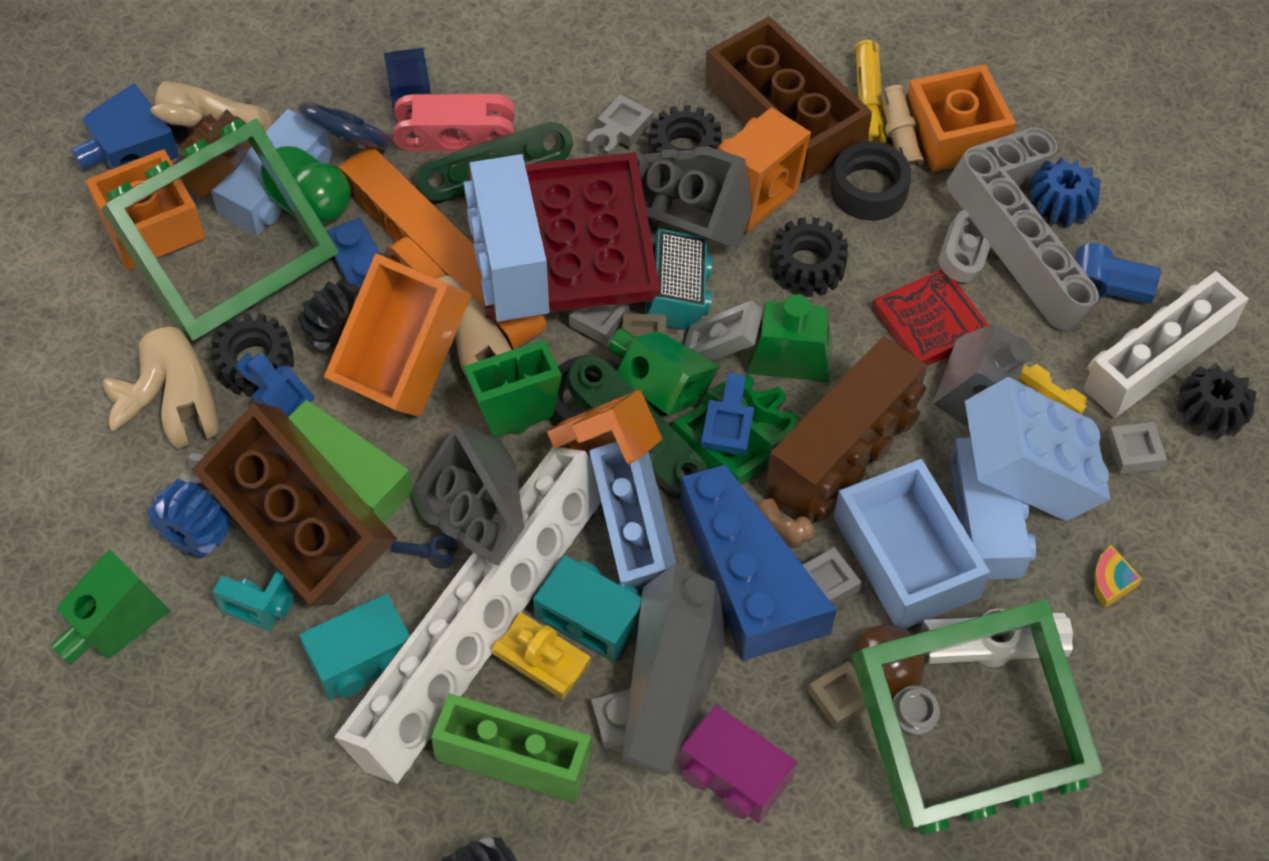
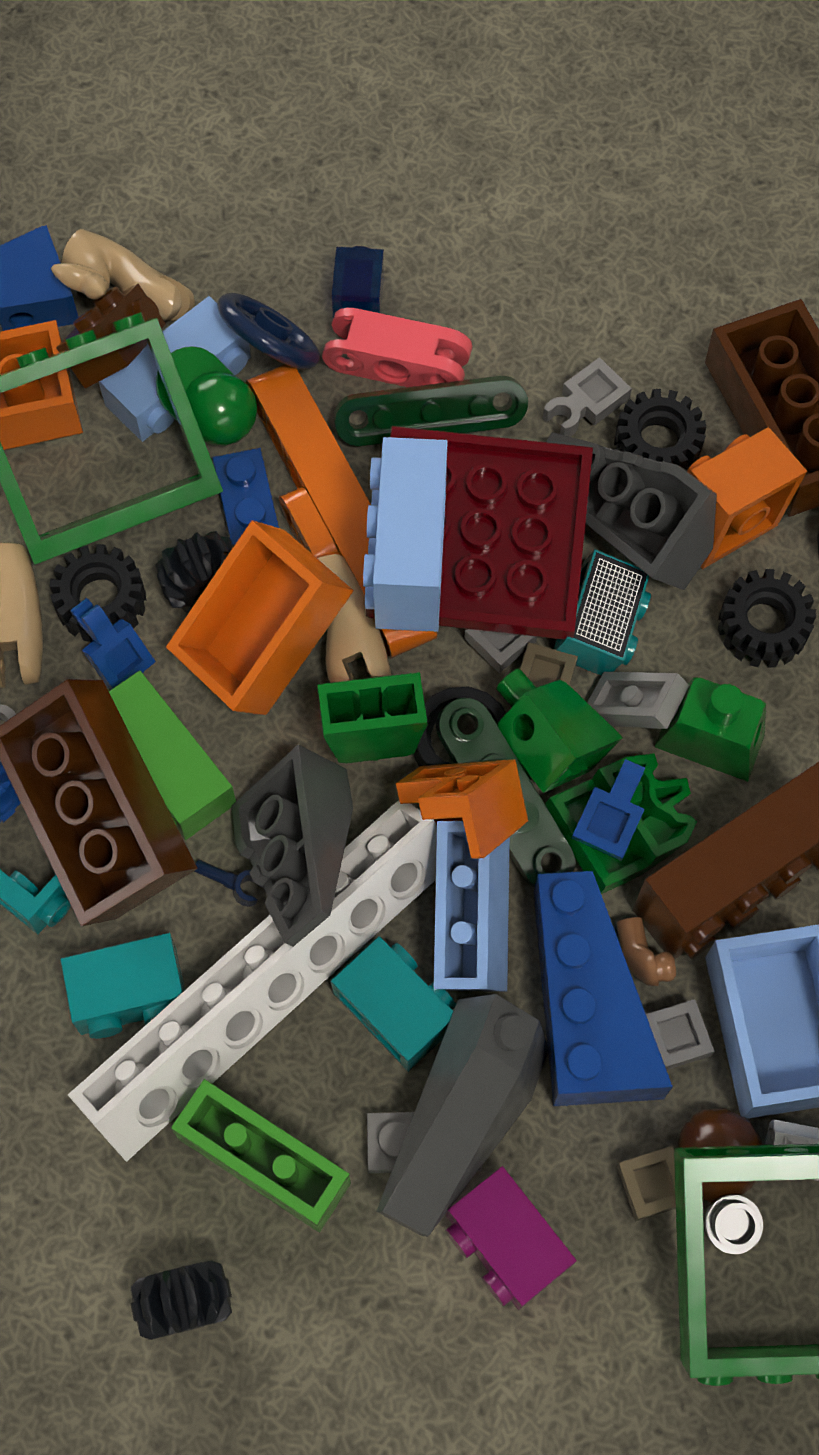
camera: 15 degrees right, 10 degrees up
yellow hips [492,612,591,700] -> none

